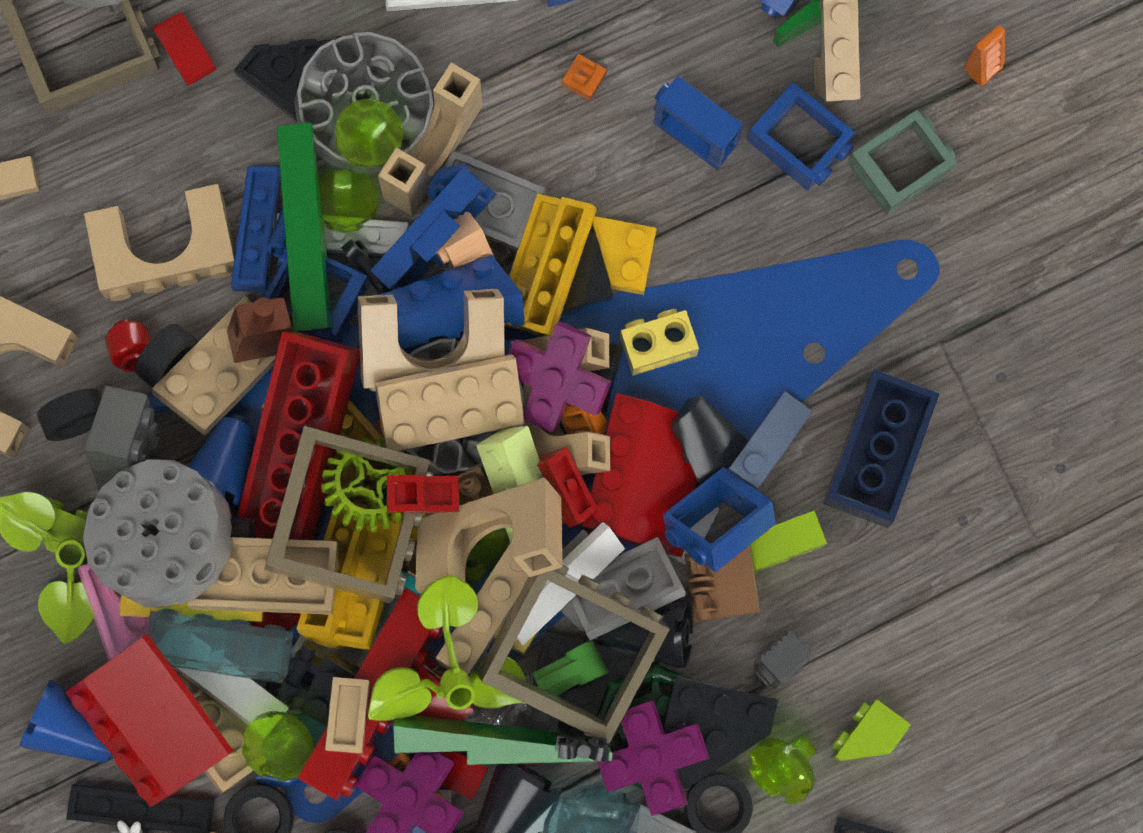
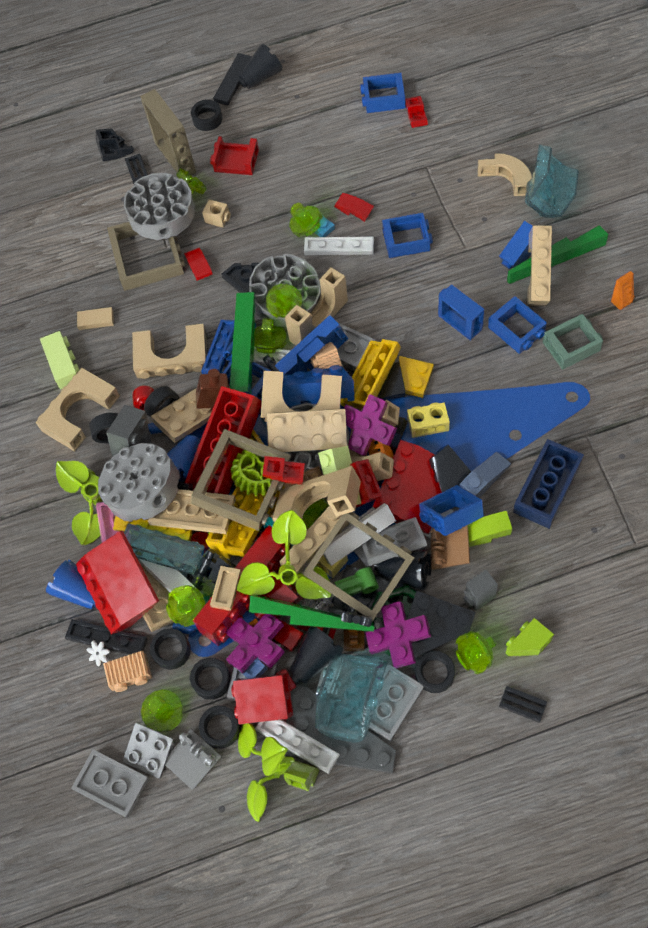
camera: 20 degrees right, 15 degrees down
orange tile [562,54,607,101] -> none
none -> reddish brown tile [343,629,365,651]

